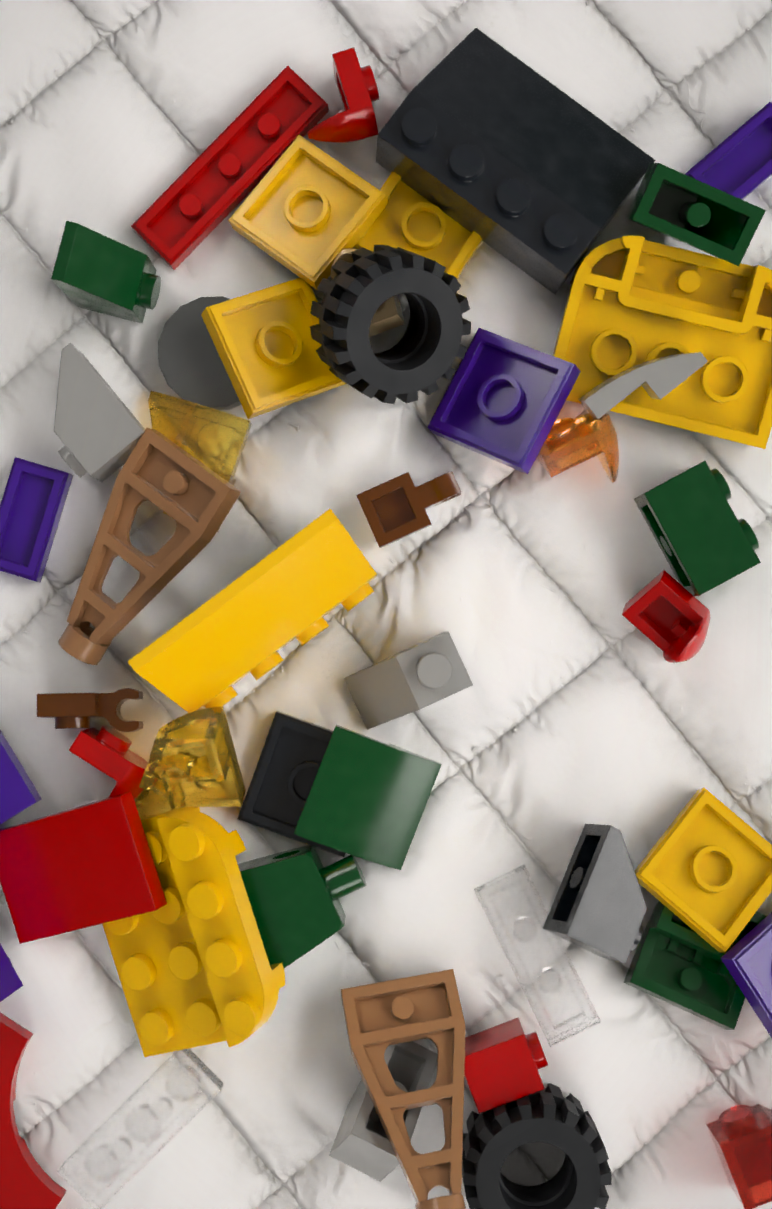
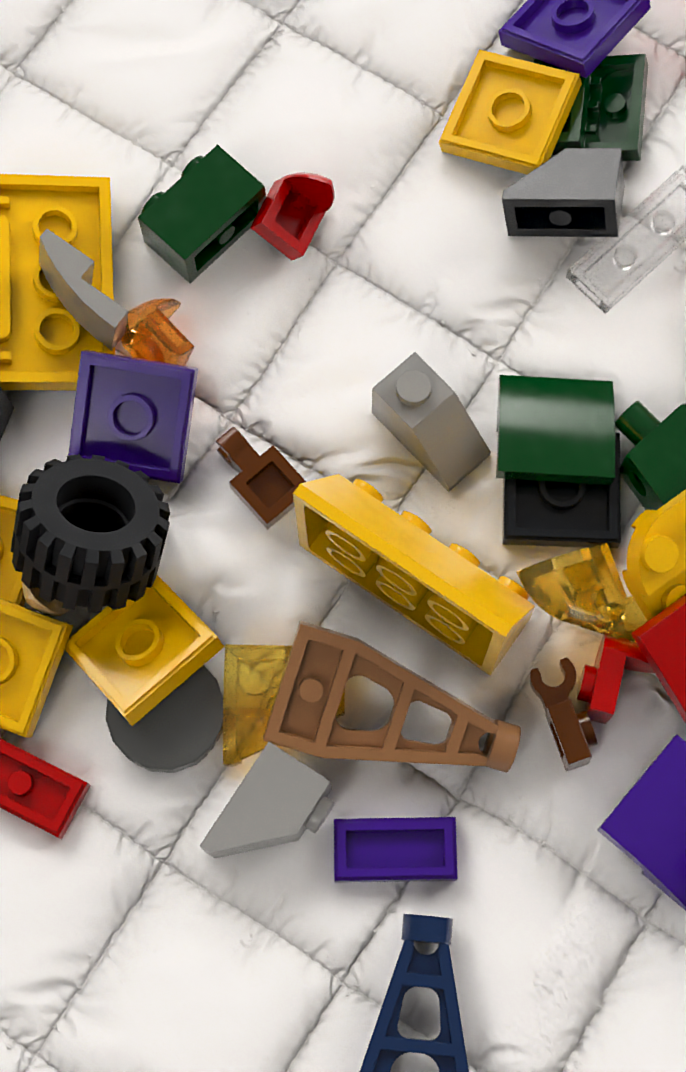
camera: 100 degrees left, 15 degrees down
dark green slope [51,221,161,324] -> none

